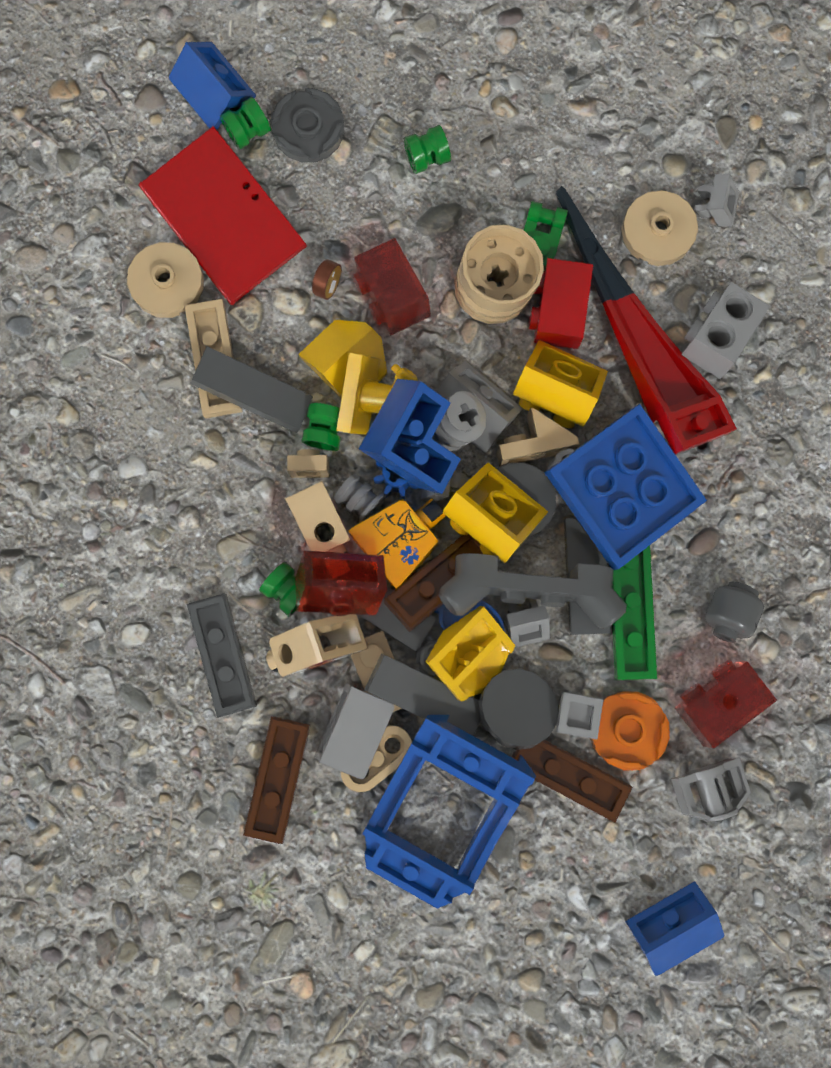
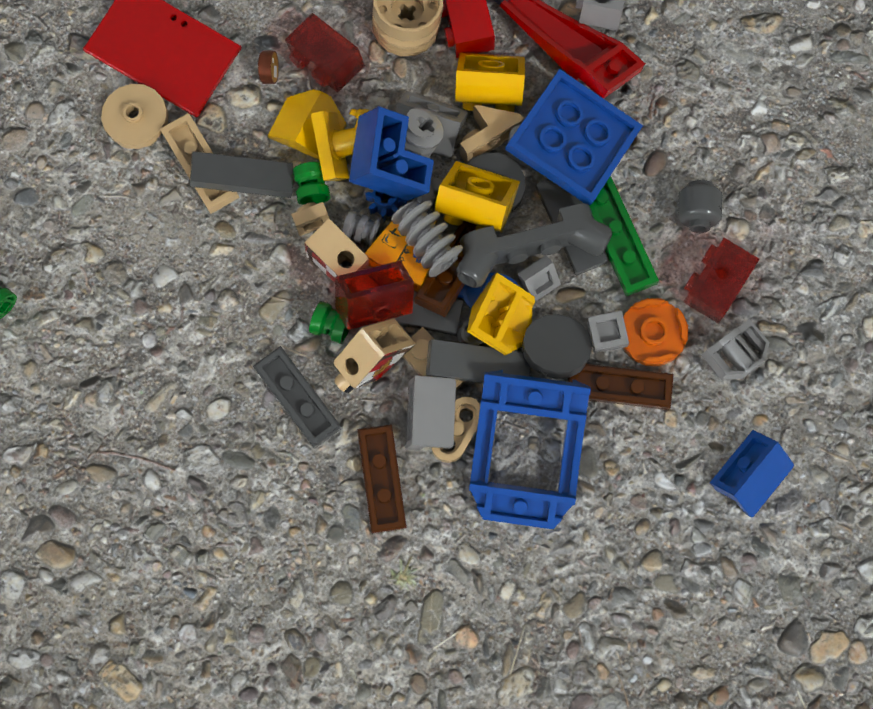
camera: 15 degrees left, 5 degrees down
none -> light grey piece [391,200,463,277]

